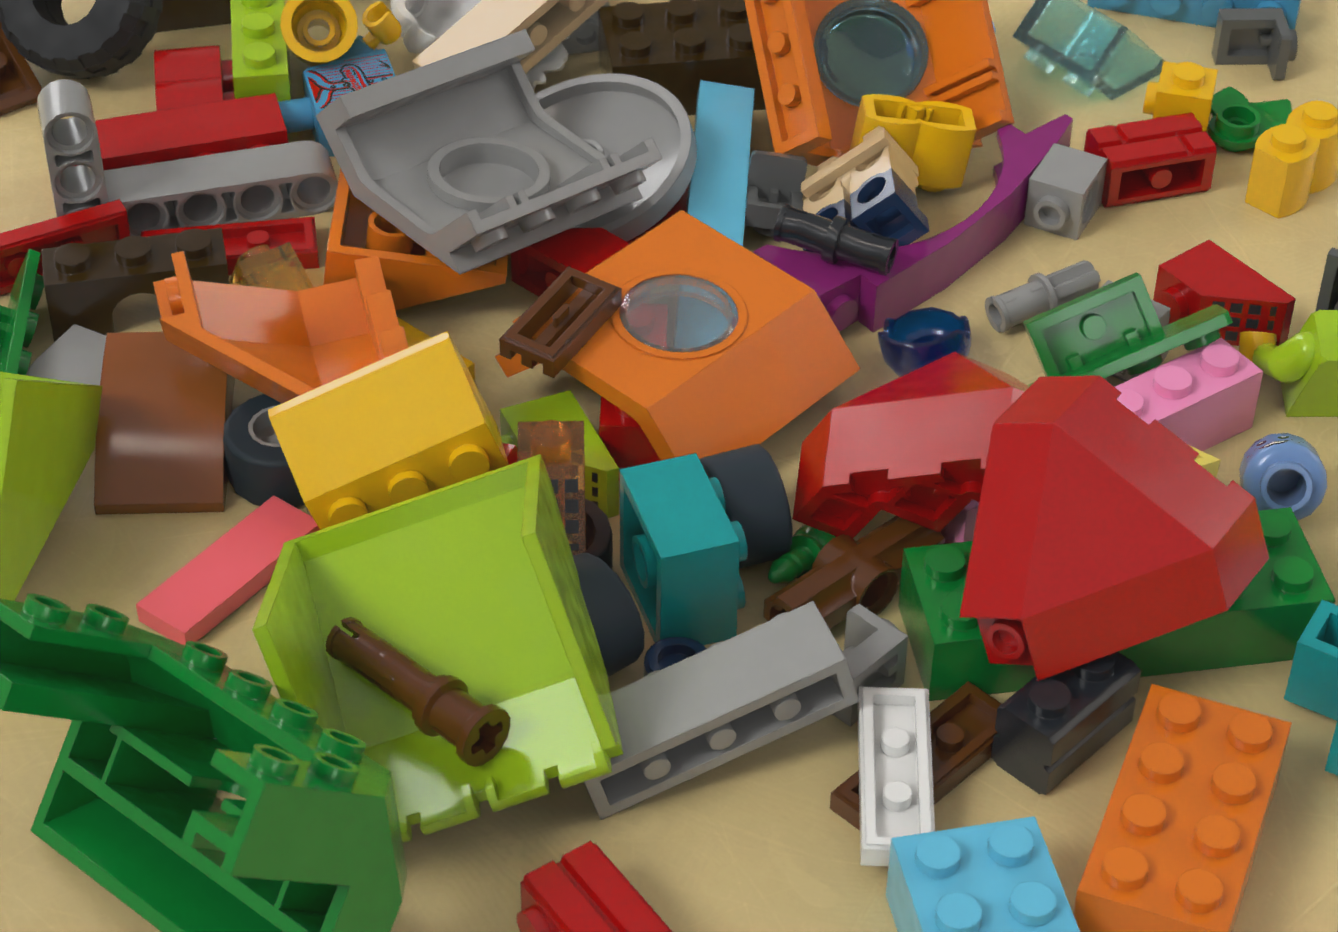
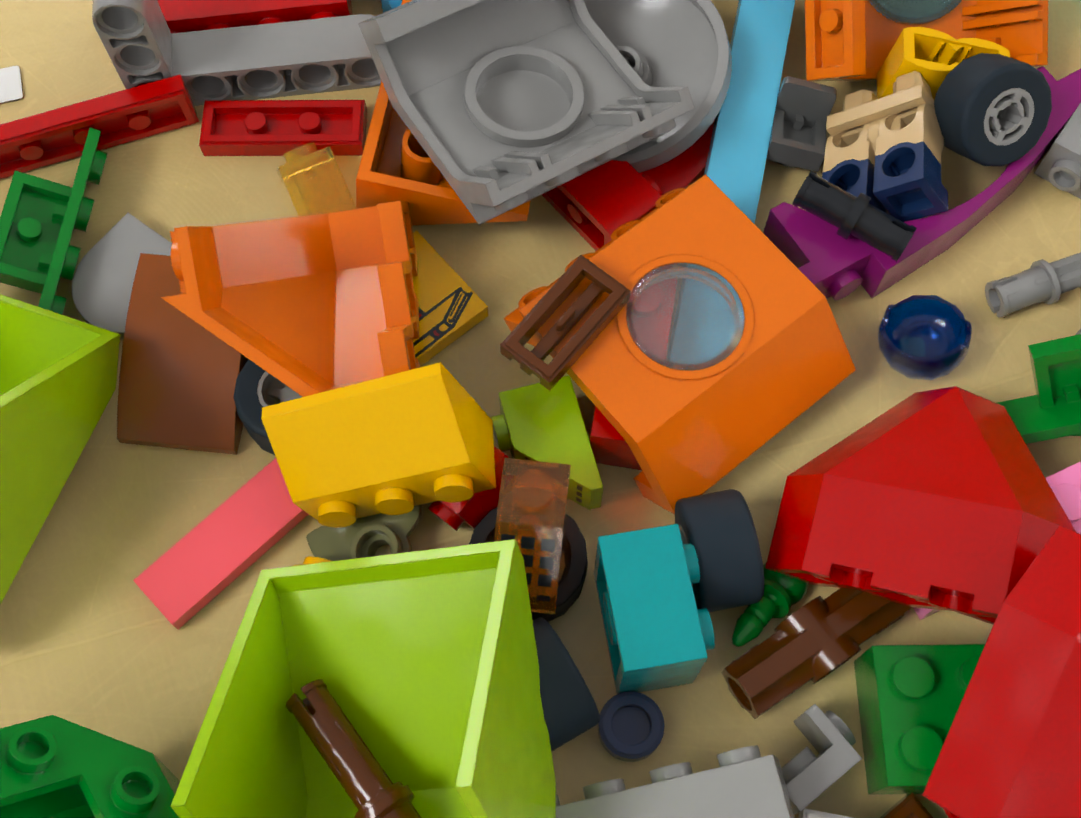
camera: 10 degrees right, 25 degrees up
dark brown arch [41,228,230,342] -> none
none -> black wheel [934,53,1052,166]

